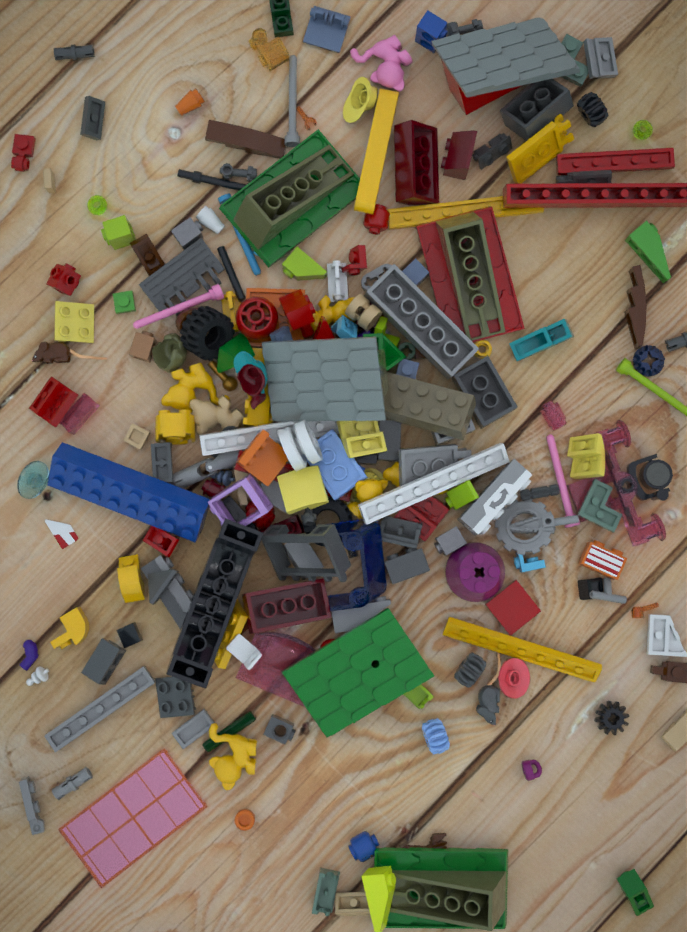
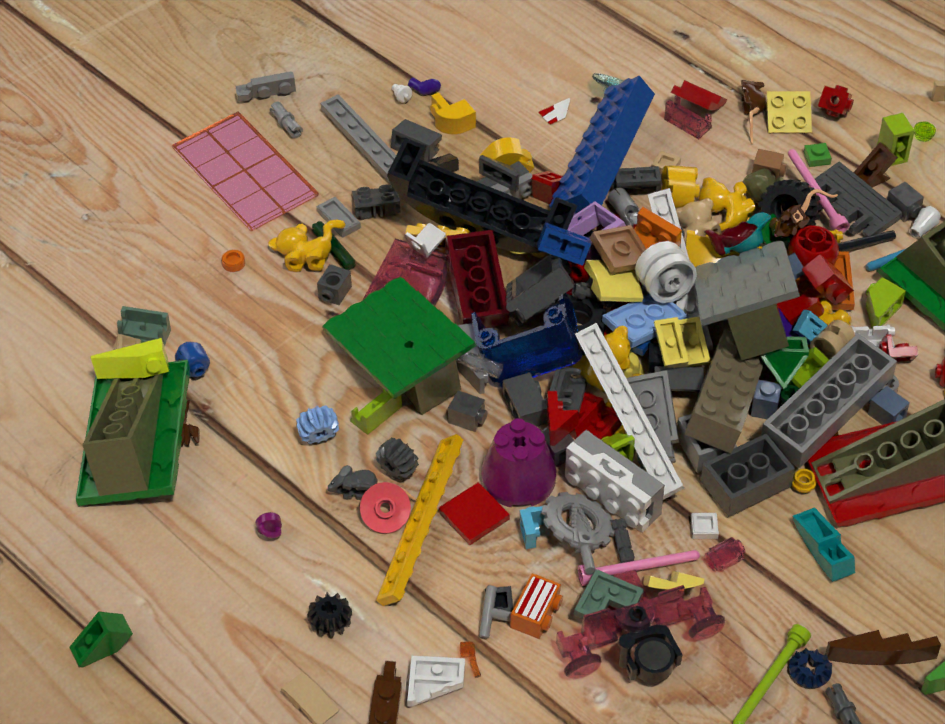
camera: 90 degrees right, 35 degrees down
none -> flat silver brick [448,391,487,432]
none -> clear pin [456,351,503,379]
none -> blue brick [537,222,591,266]
none -> red slope [547,391,579,446]
none -> medium nougat plate [590,225,646,274]
none -> white tile [691,513,719,539]
none -> reddish brown animal [769,189,838,239]

